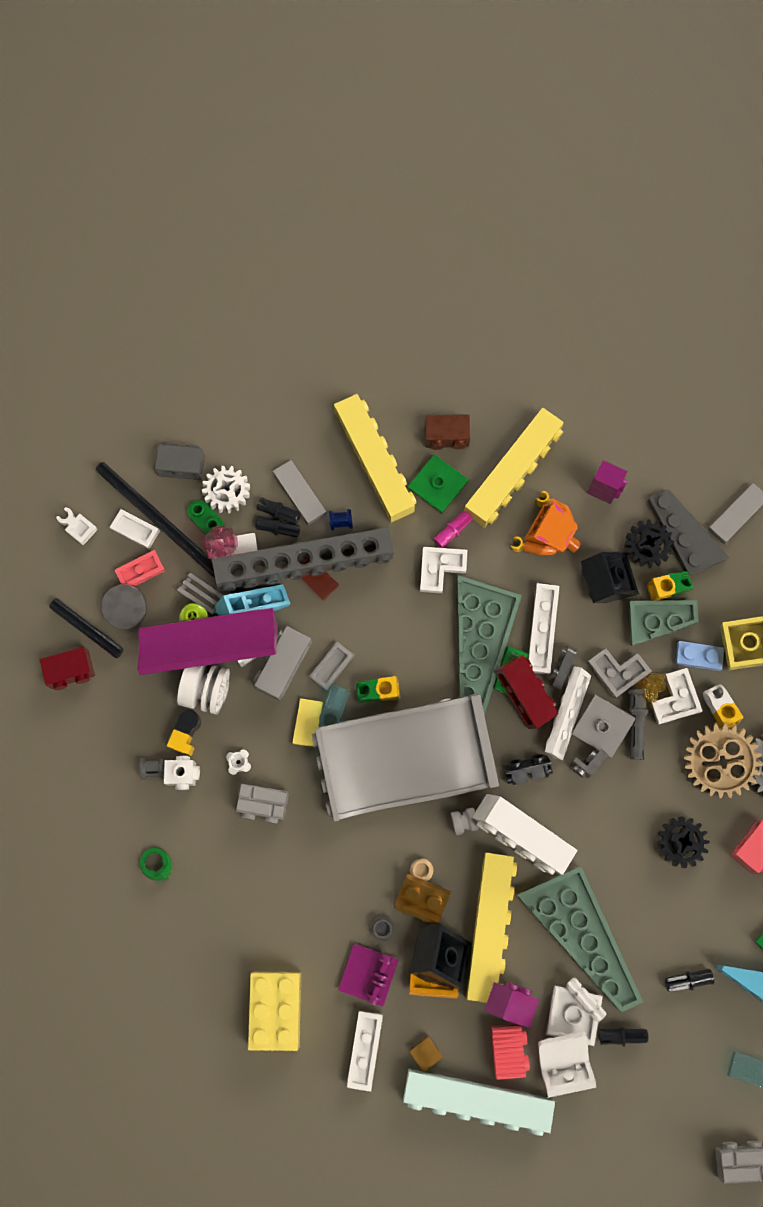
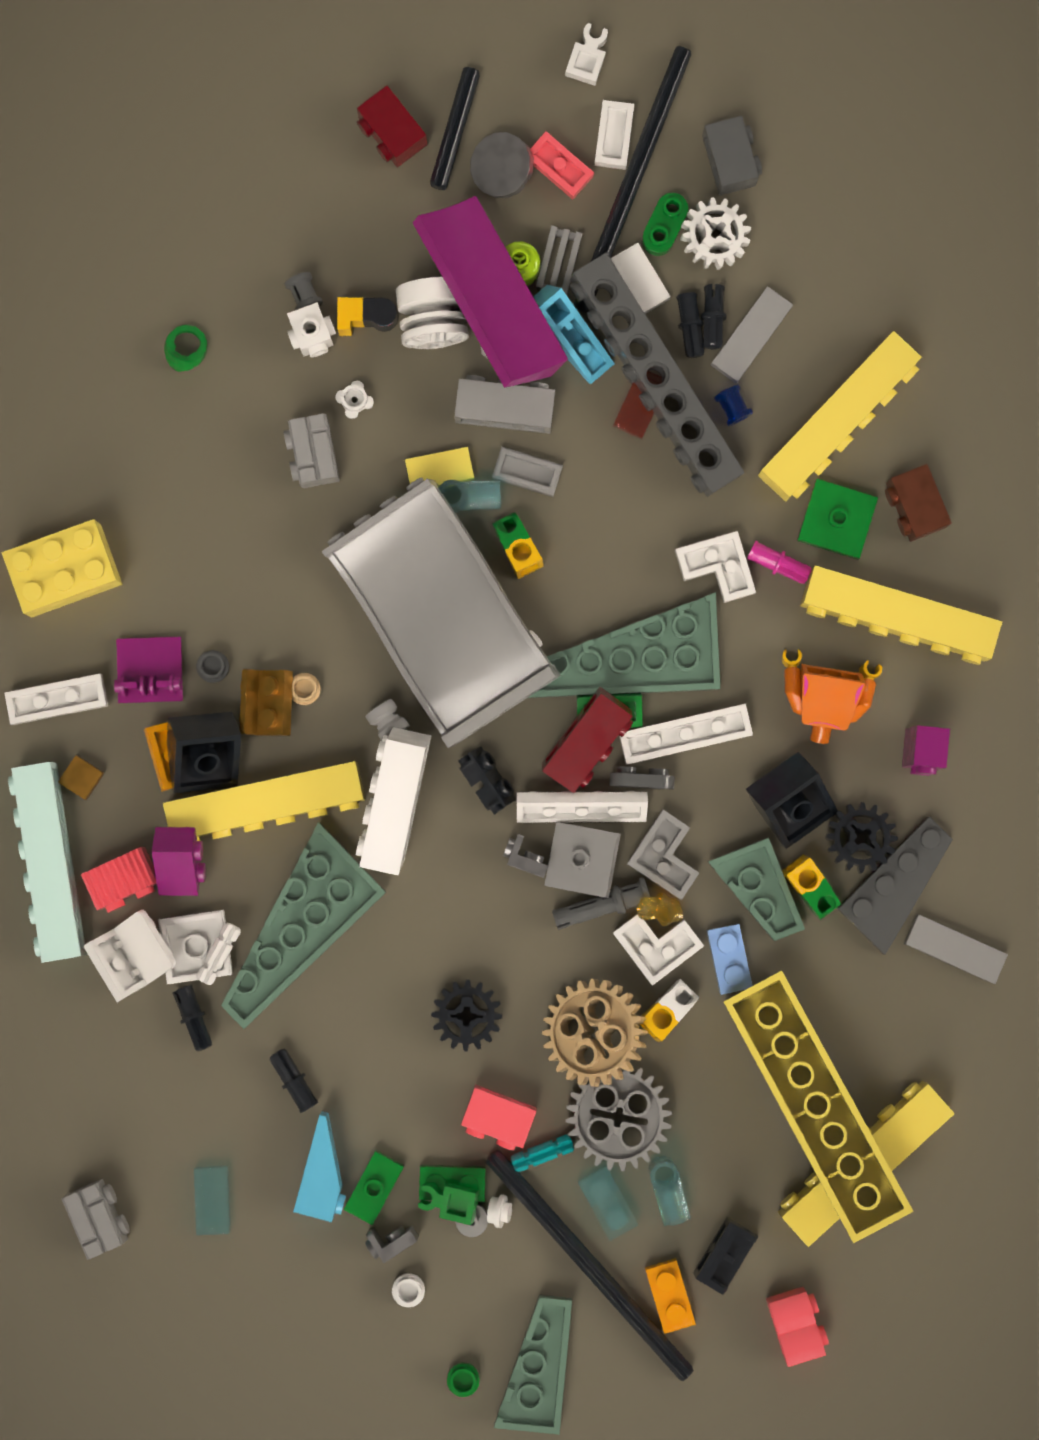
camera: 65 degrees right, 10 degrees up
clear pink brick [204,526,238,558] -> none

